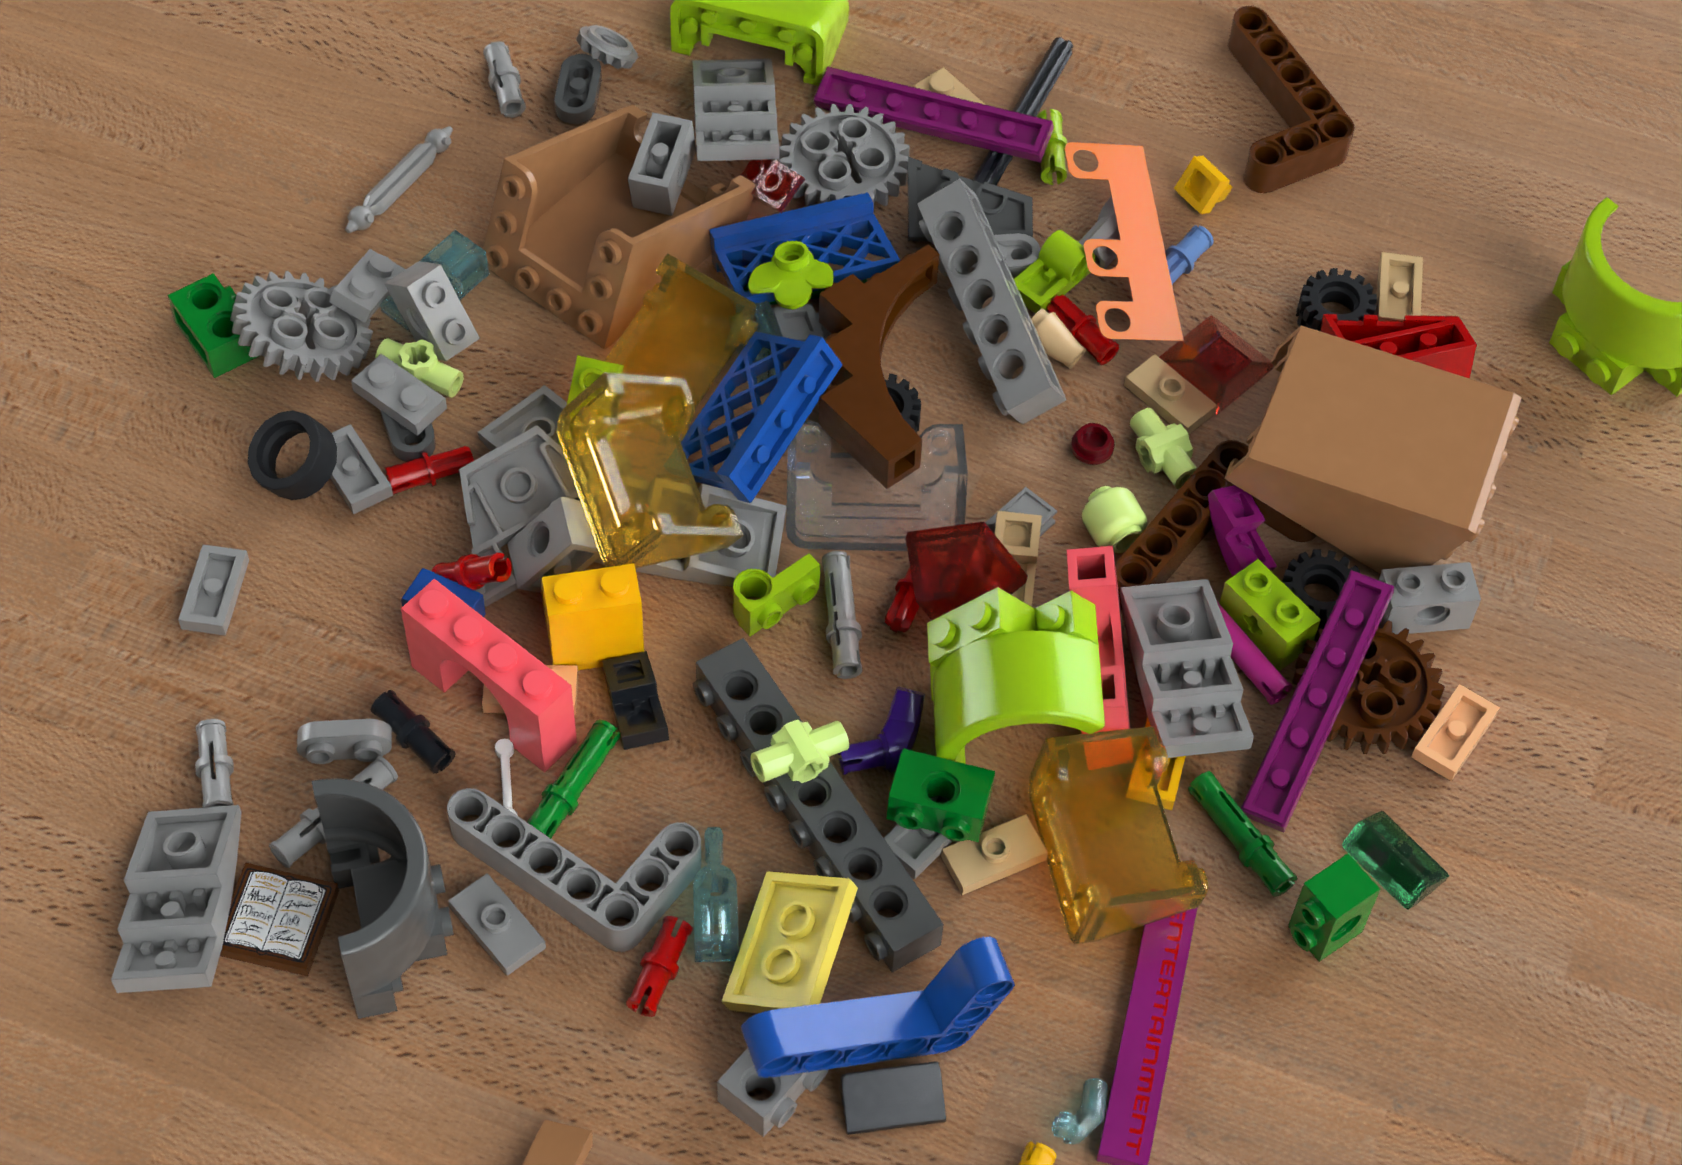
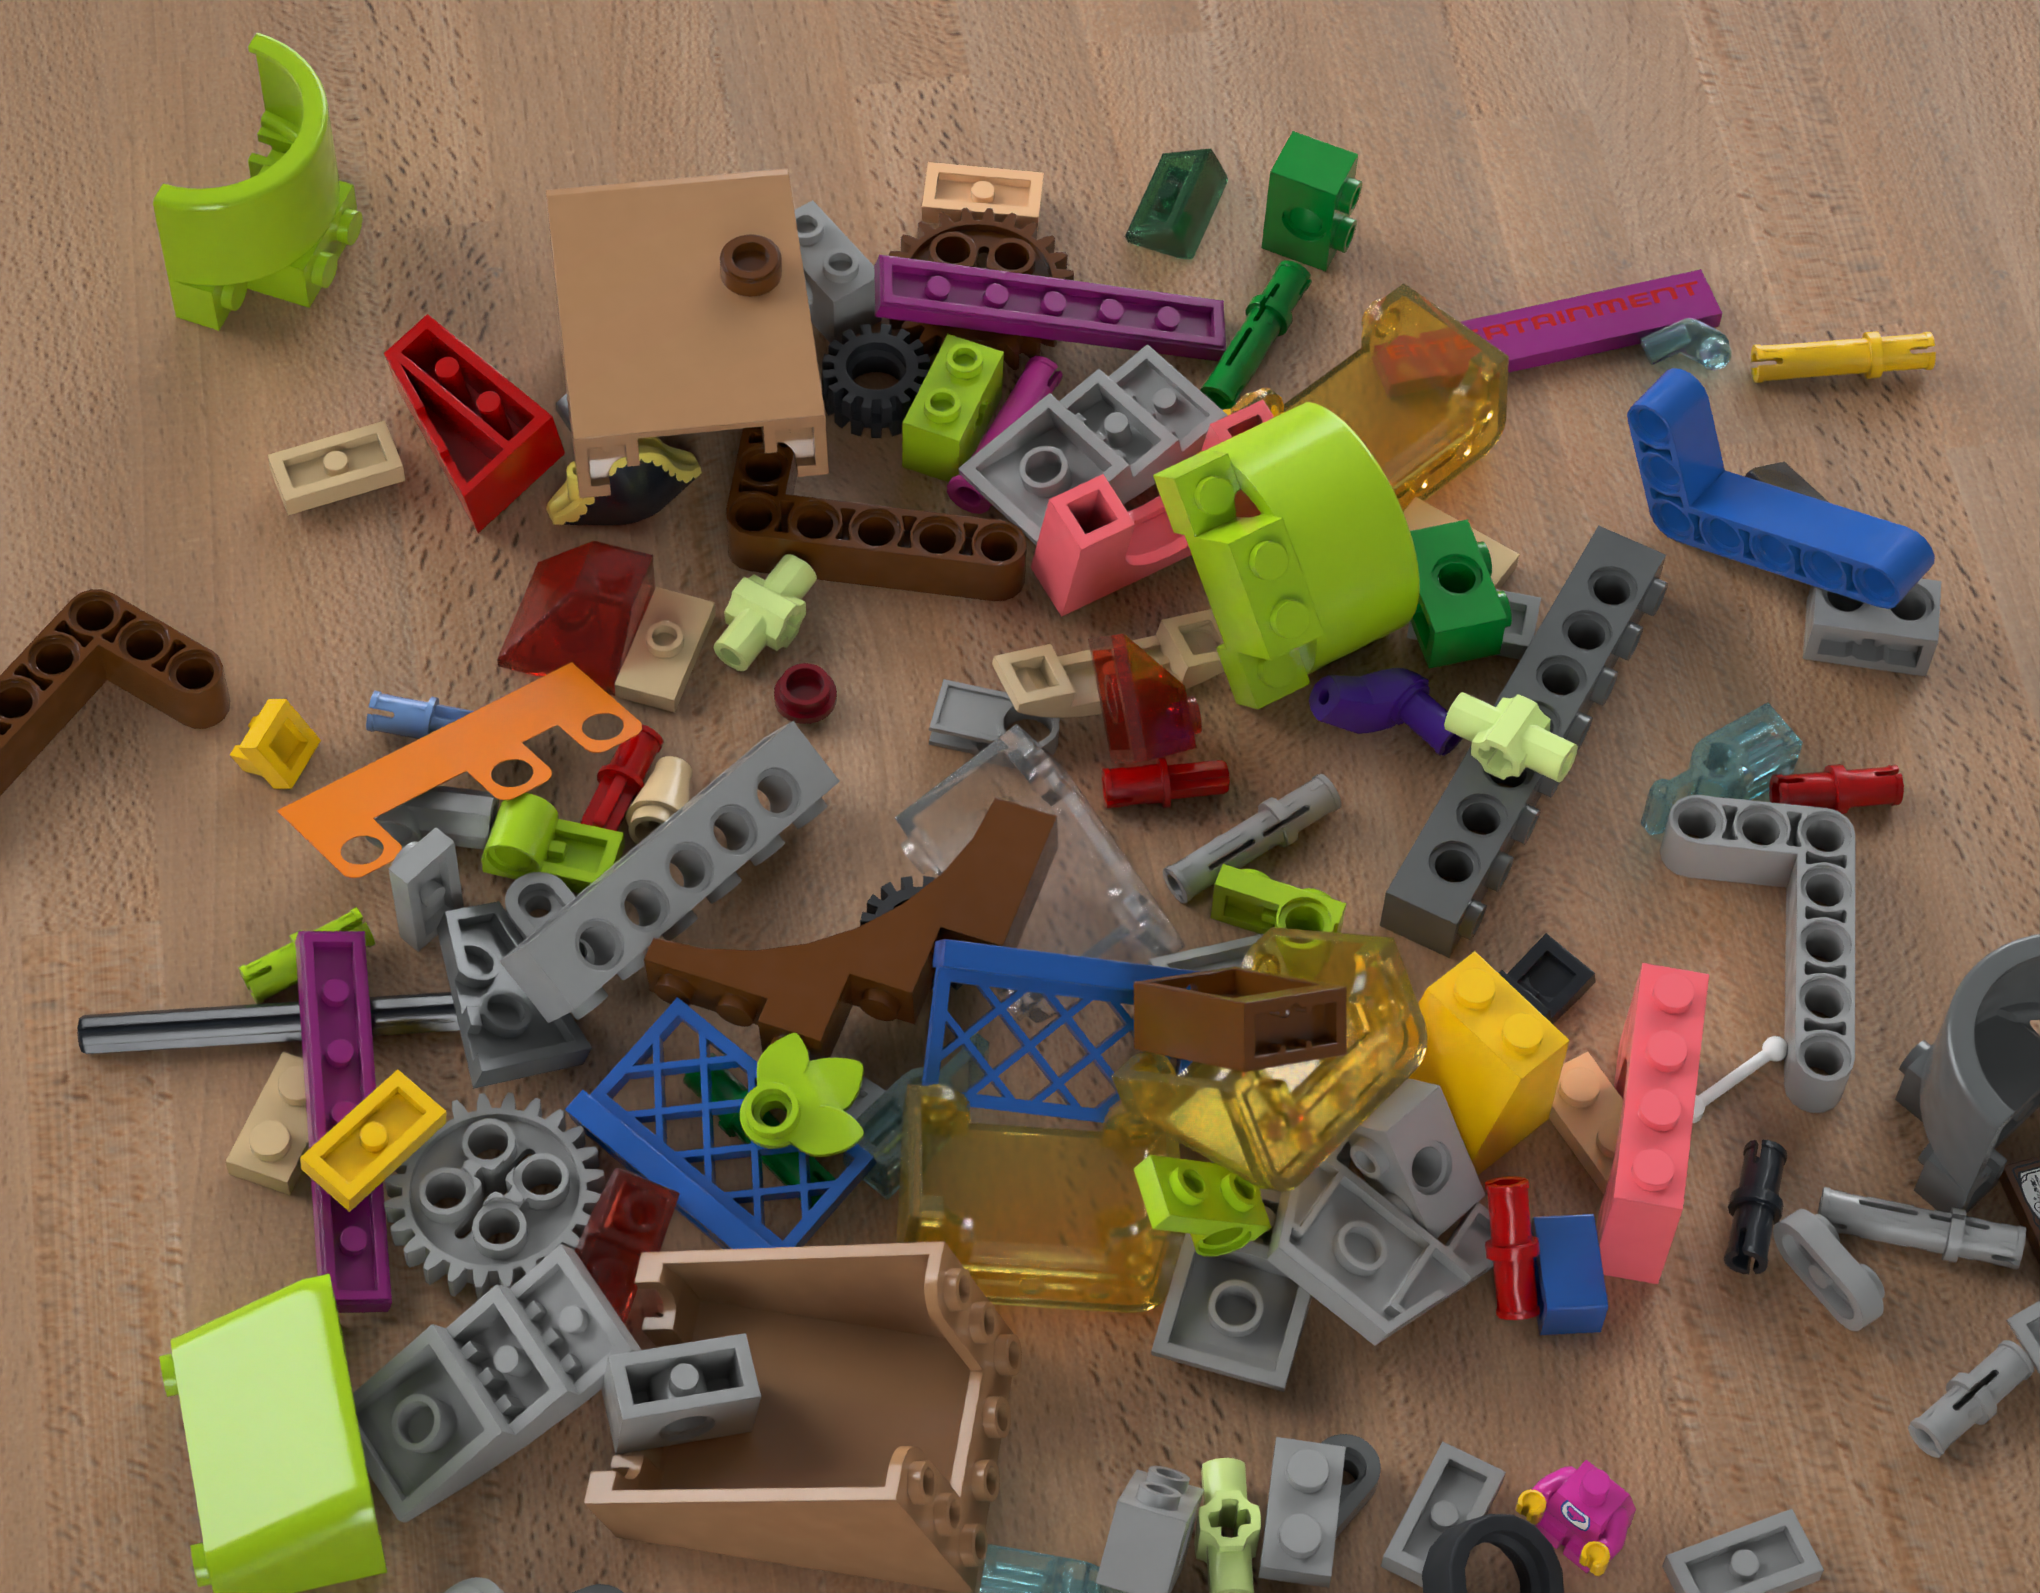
camera: 120 degrees left, 0 degrees up
red axle [384,446,474,495] -> none
light grey plate [448,873,546,976] -> none
green pin [527,719,621,838] -> none
light yellow plate [721,871,858,1014] -> none
yellowish green head [1082,486,1147,553] -> none
magenta slope [1208,485,1277,576] -> none
black tyre [1296,268,1377,331] -> none
none -> yellow plate [300,1069,446,1212]
none -> light grey plate [388,827,464,952]
none -> reddish brown tile [720,234,782,297]
none -> reddish brown window [1134,966,1347,1072]
none -> dark pink piece [1515,1460,1636,1576]

